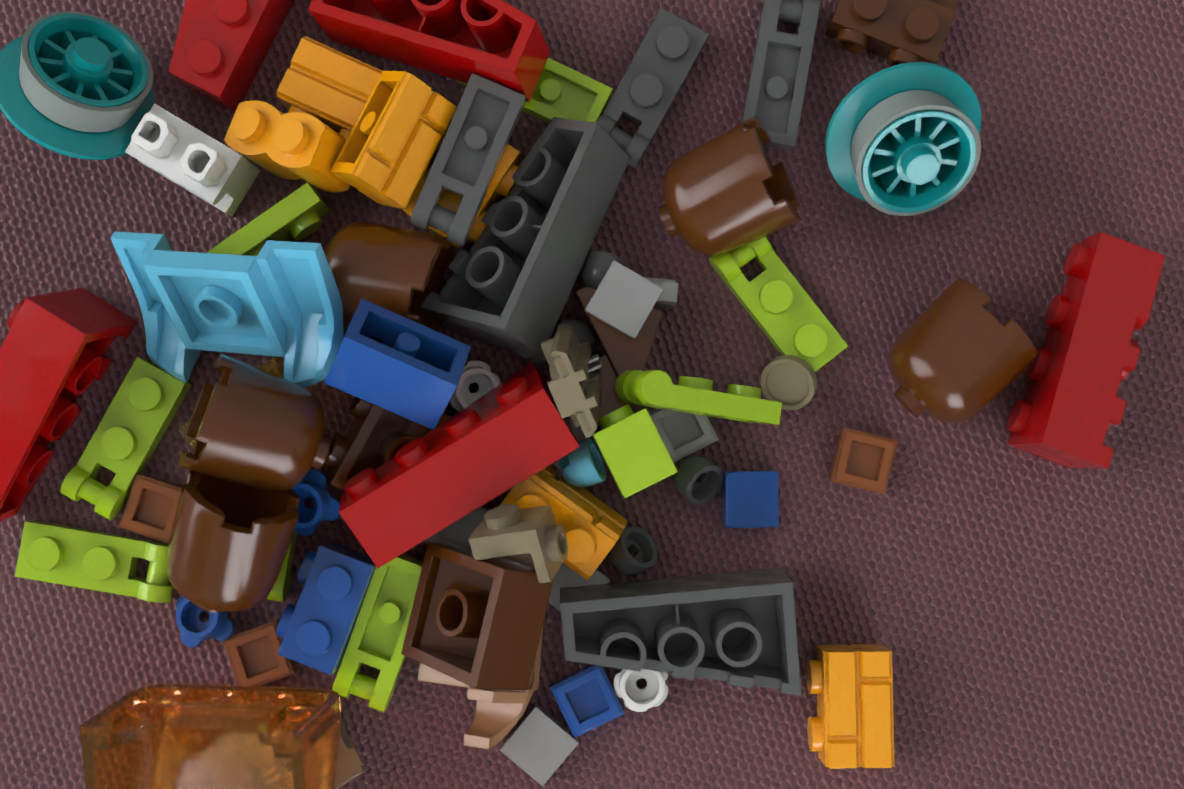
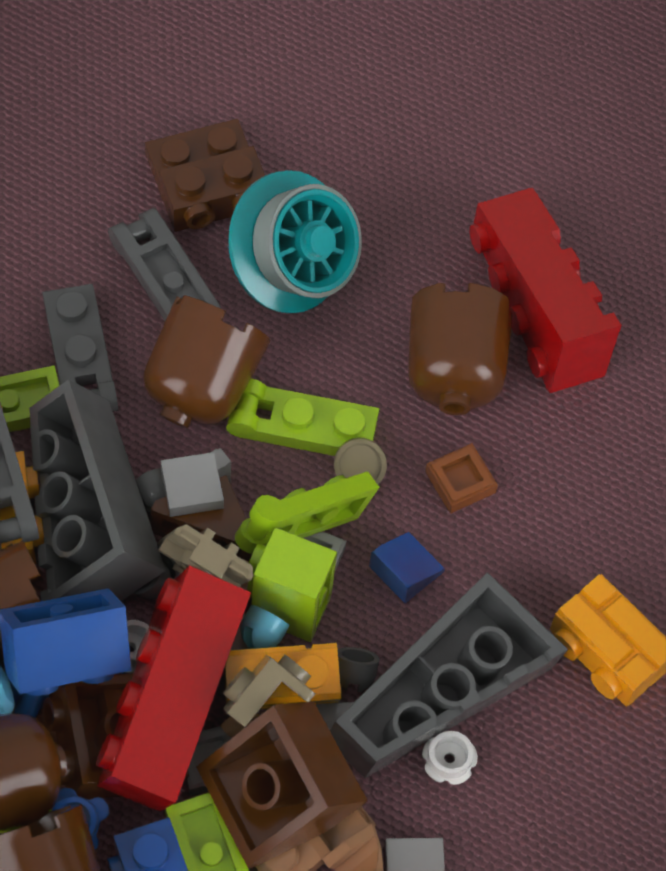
camera: 45 degrees left, 25 degrees down
blue tile [550,664,625,738] -> none
dark grey hinge [673,455,723,505] -> none

